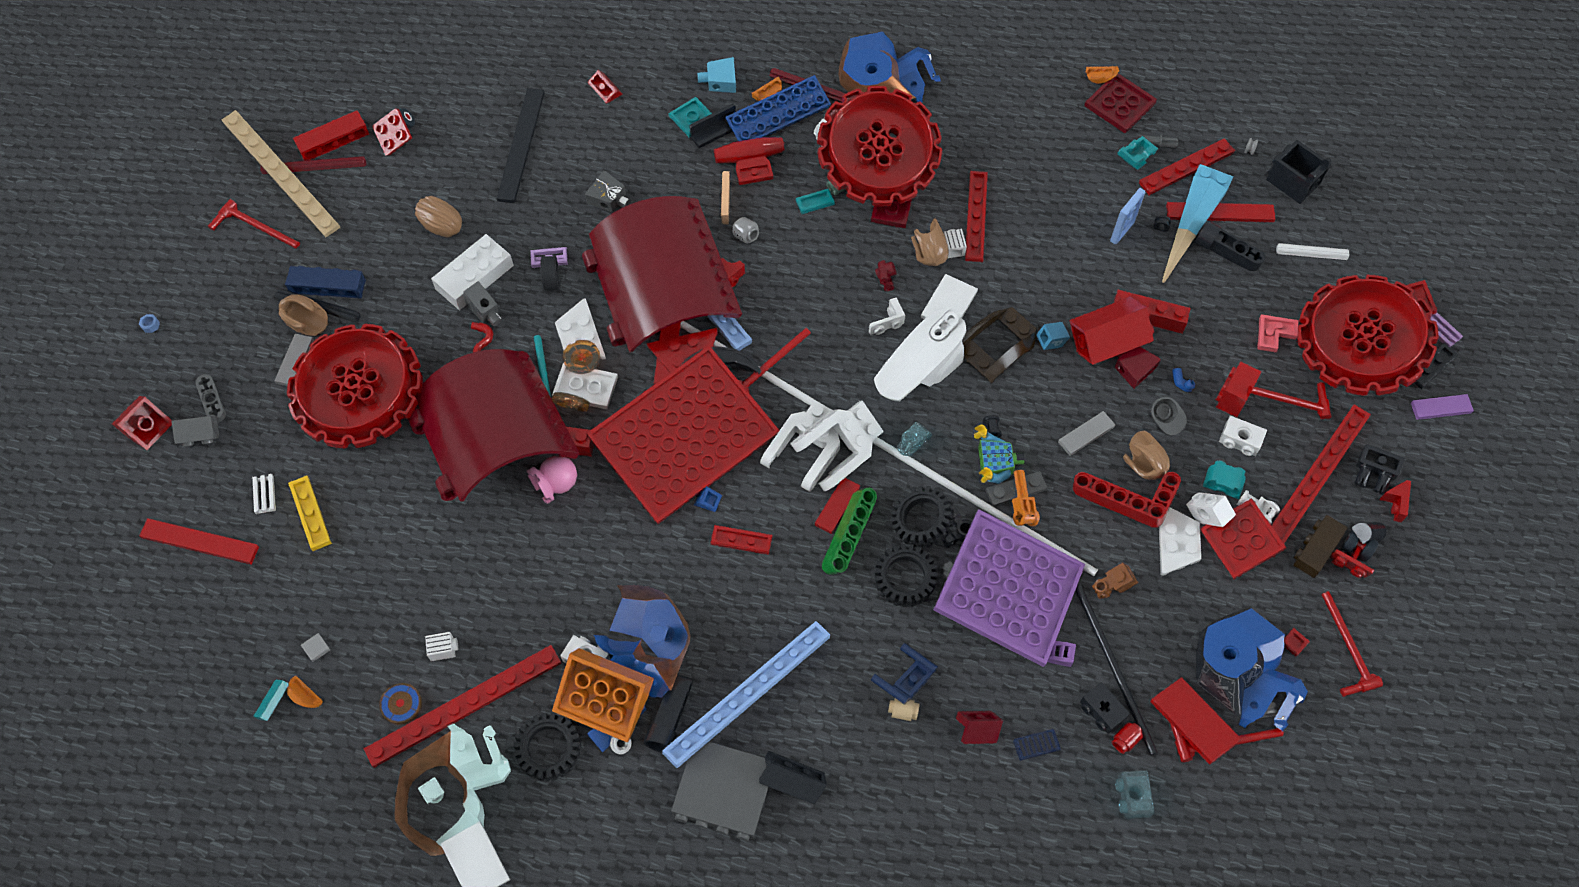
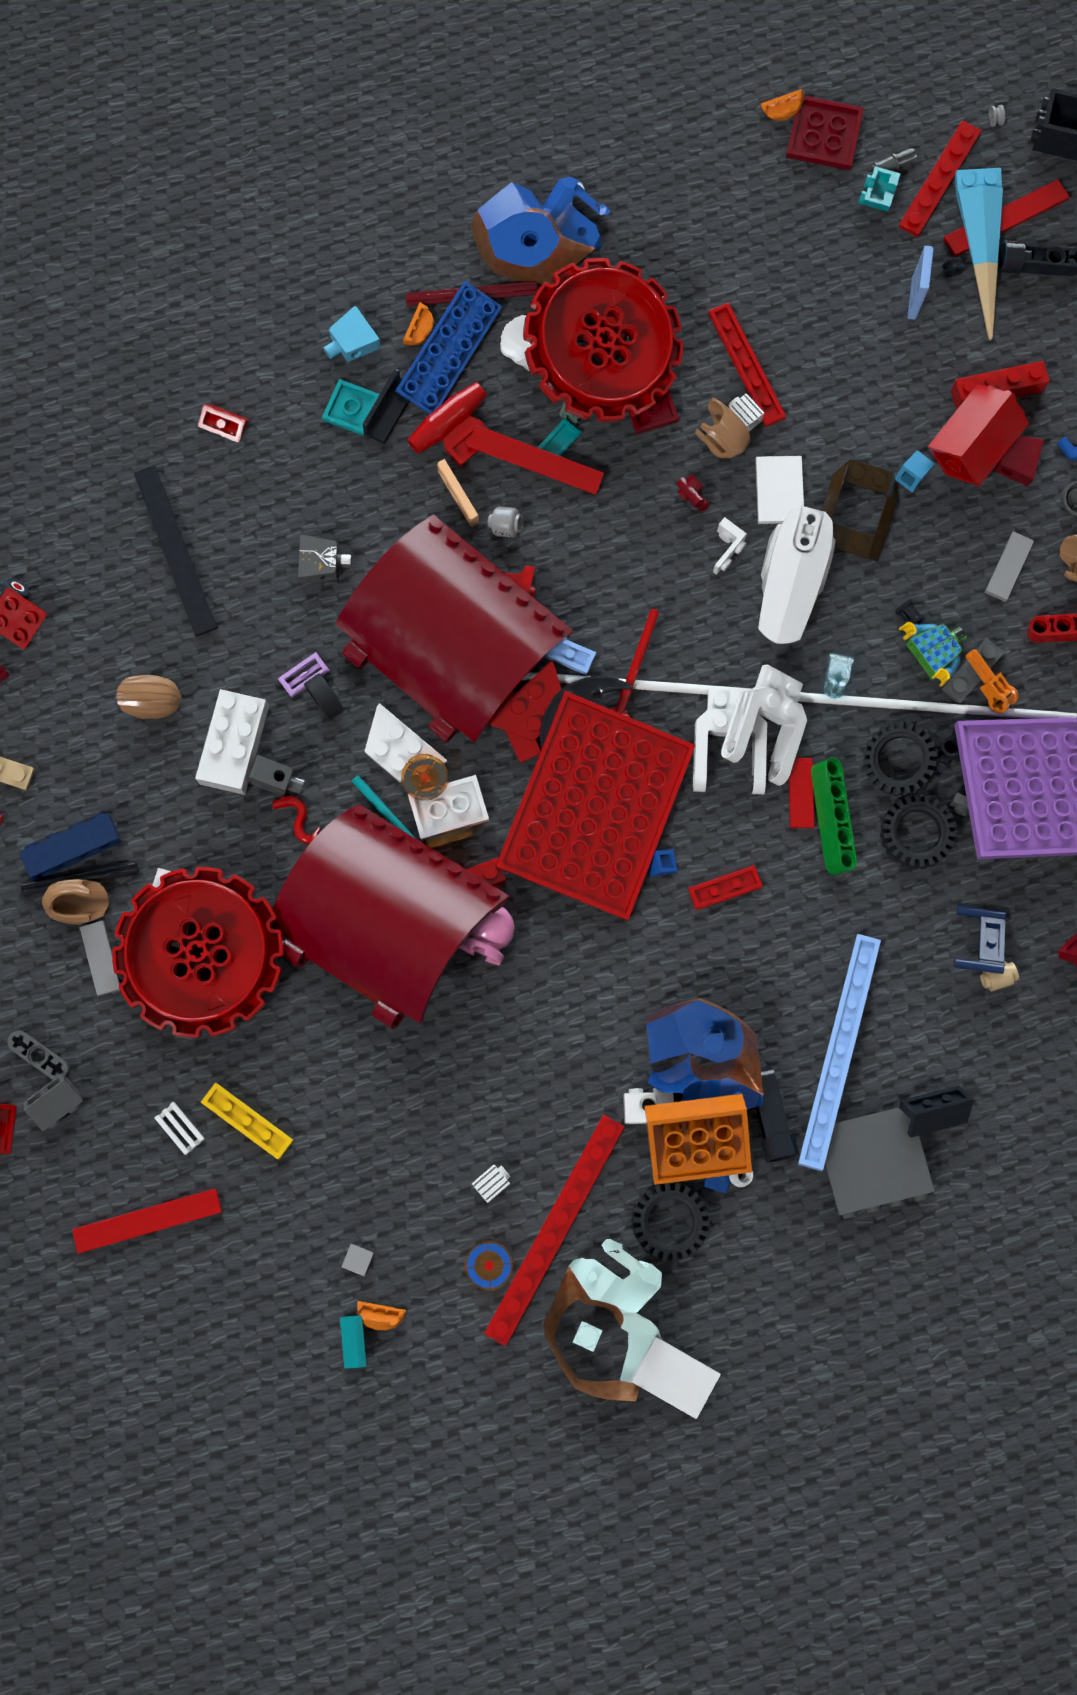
camera: 30 degrees left, 15 degrees up
none -> red tile [468,425,604,495]

